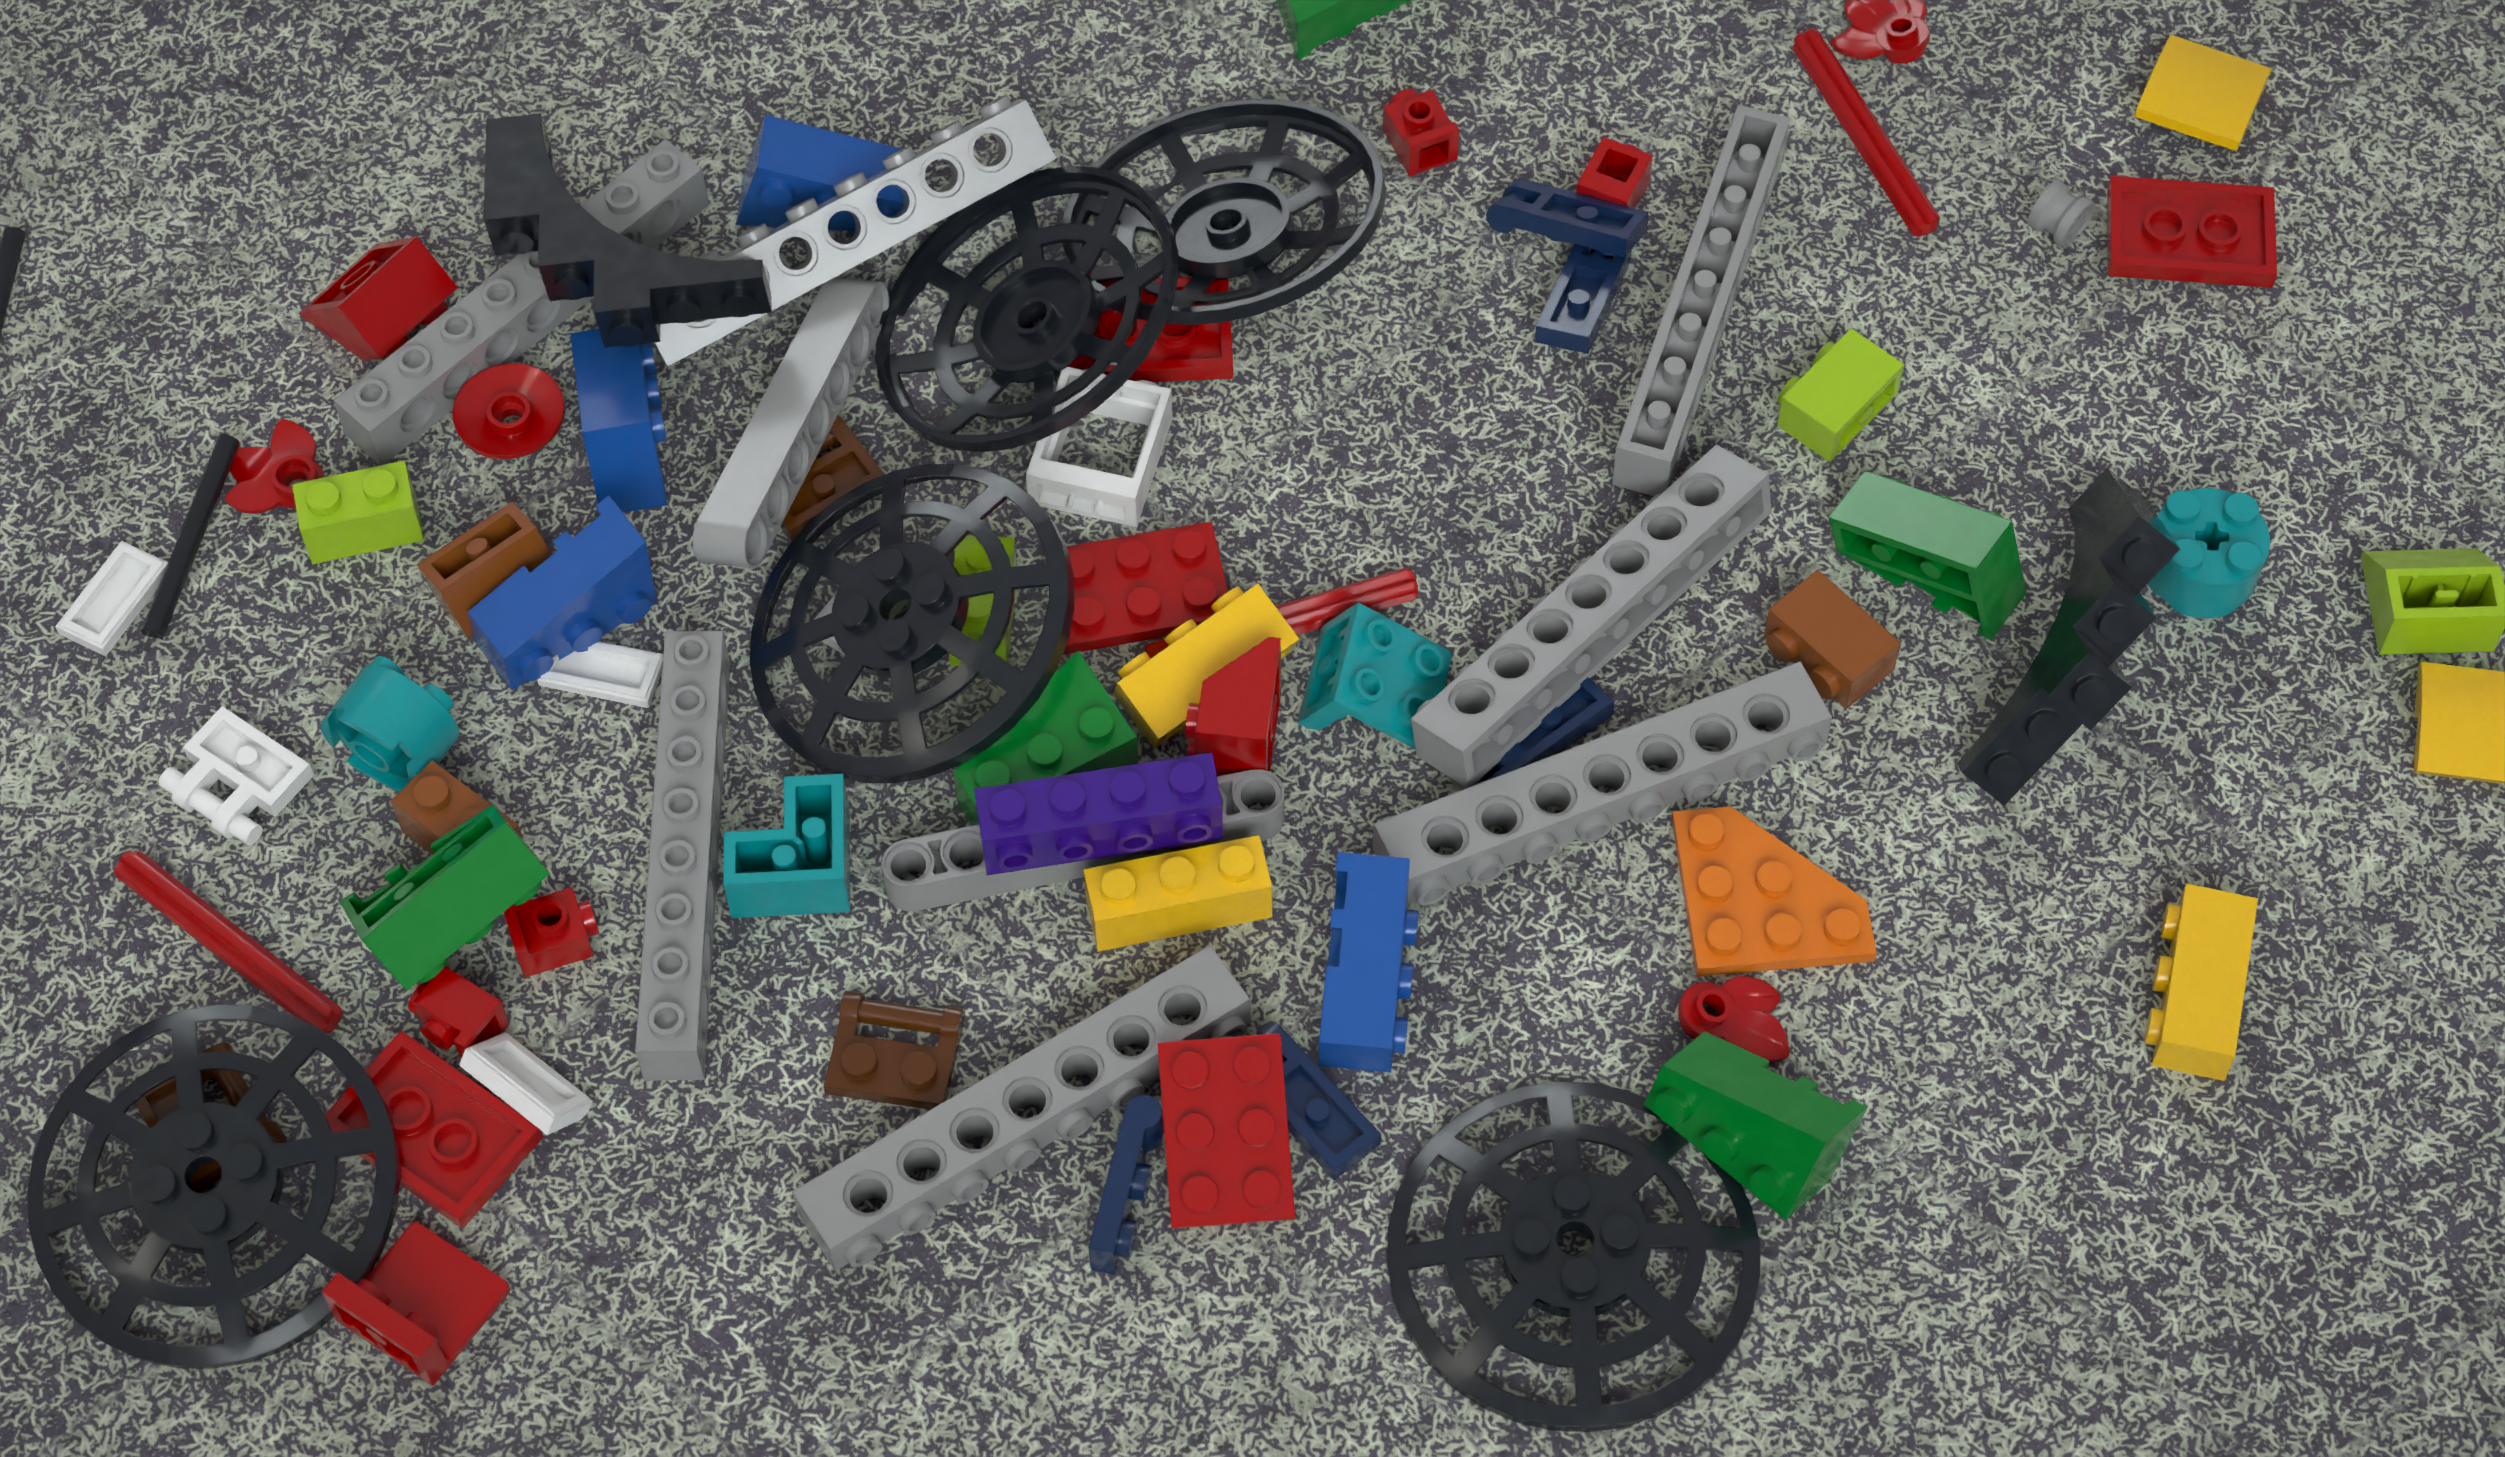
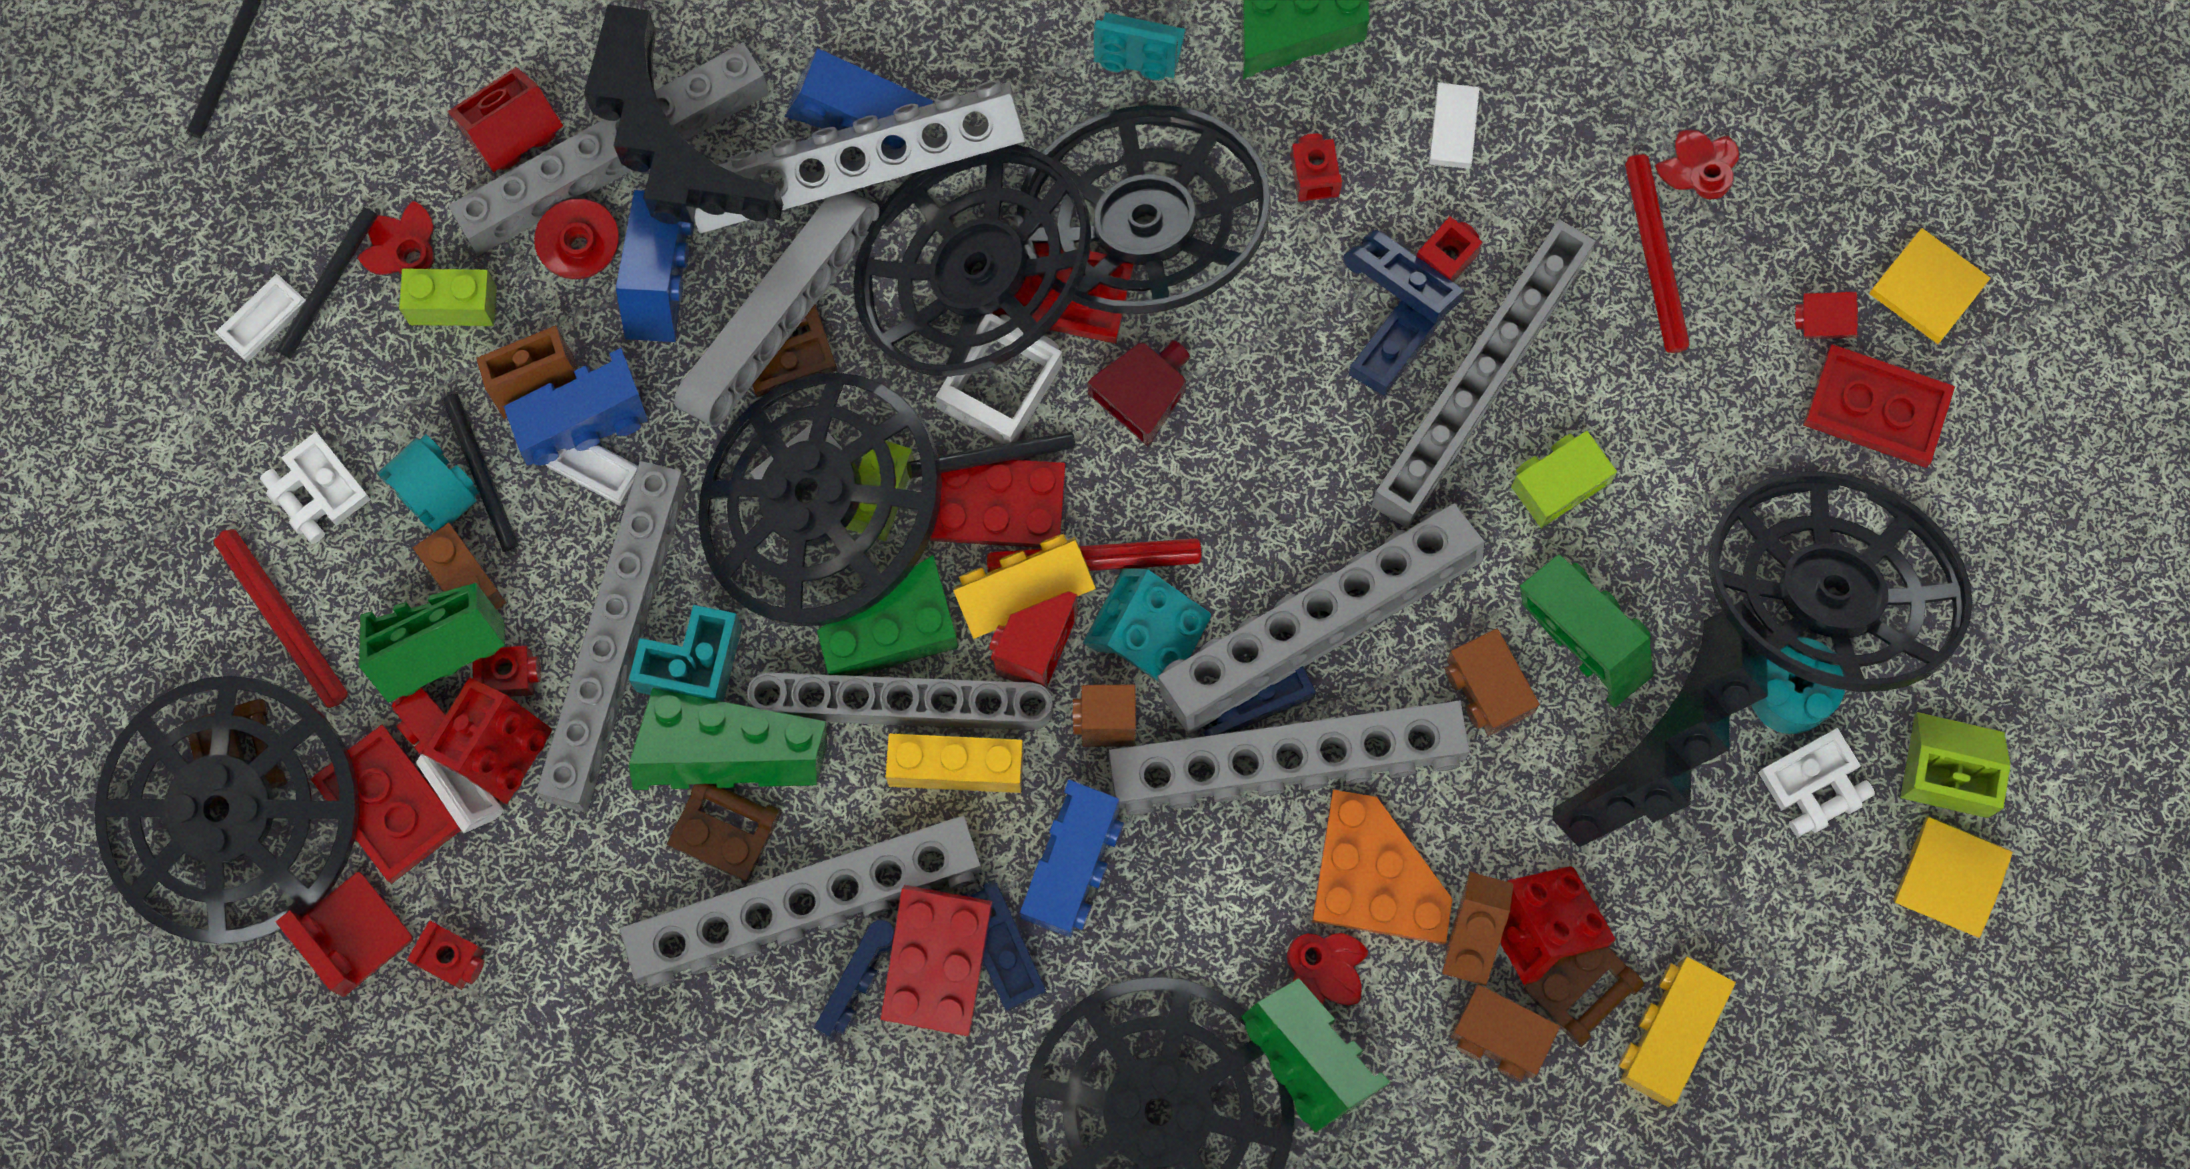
camera: 15 degrees right, 15 degrees up
dark purple brick [974,753,1223,876] -> none
light grey wheel [2027,180,2096,249] -> none
none -> red brick [407,920,485,990]
none -> red bracket [422,677,552,804]
none -> black bar [442,394,519,552]
none -> green wedge [629,688,827,790]
none -> black bar [907,432,1075,479]
none -> dark orange brick [1073,685,1136,747]
none -> dark red torso [1088,340,1191,447]
none -> teal bracket [1094,12,1186,81]
none -> white tile [1429,83,1479,169]
none -> dark orange brick [1442,871,1513,986]
none -> dark orange brick [1450,984,1561,1082]
none -> red bracket [1500,866,1615,985]
none -> reddish brown plate [1523,946,1645,1048]
none -> black dish [1708,471,1973,692]
none -> white plate [1758,728,1875,837]
none -> red brick [1795,292,1858,339]

